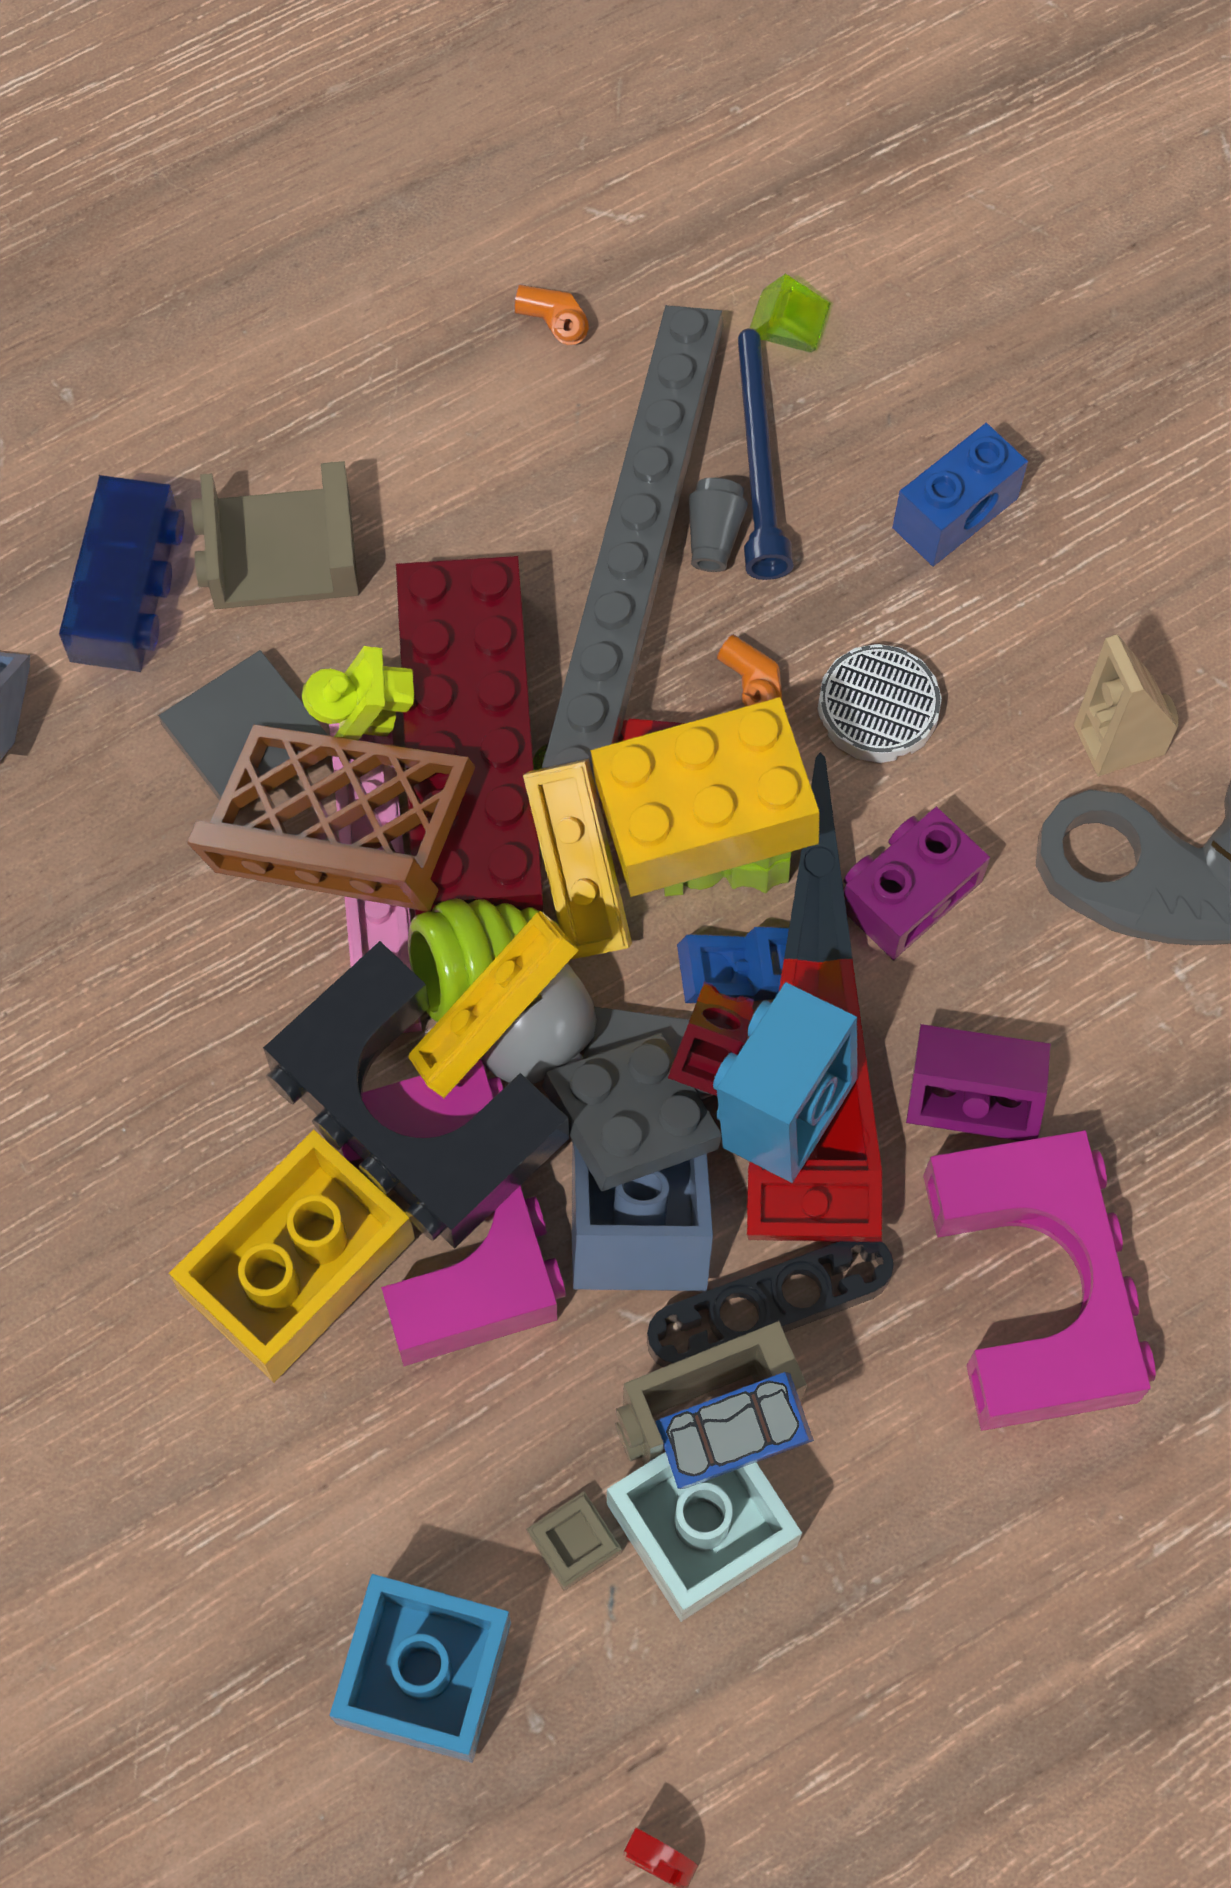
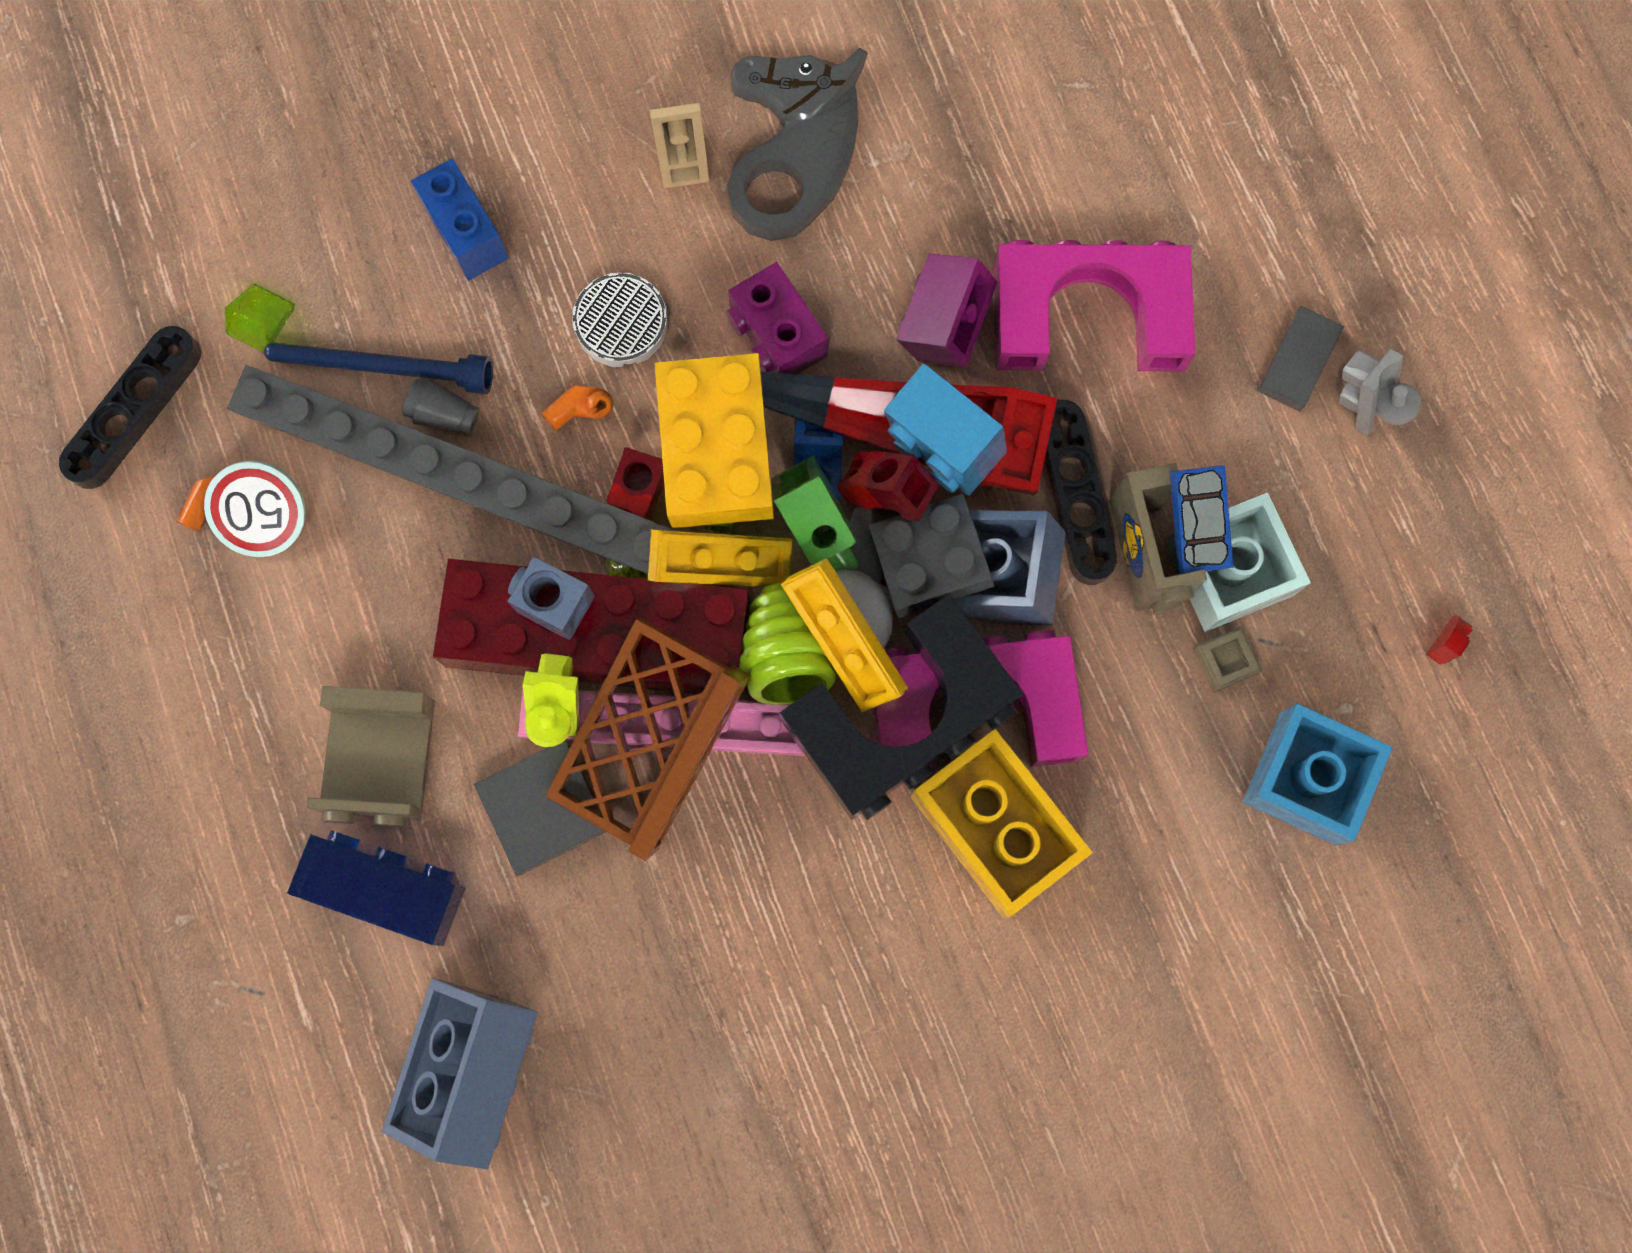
camera: 80 degrees left, 10 degrees up
none -> black beam [59,326,201,489]
none -> piece [204,461,306,557]
none -> sand blue brick [508,557,595,640]
none -> bright green torso [771,455,859,570]
none -> dark grey tile [1257,306,1344,412]
none -> light grey hips [1339,349,1421,436]

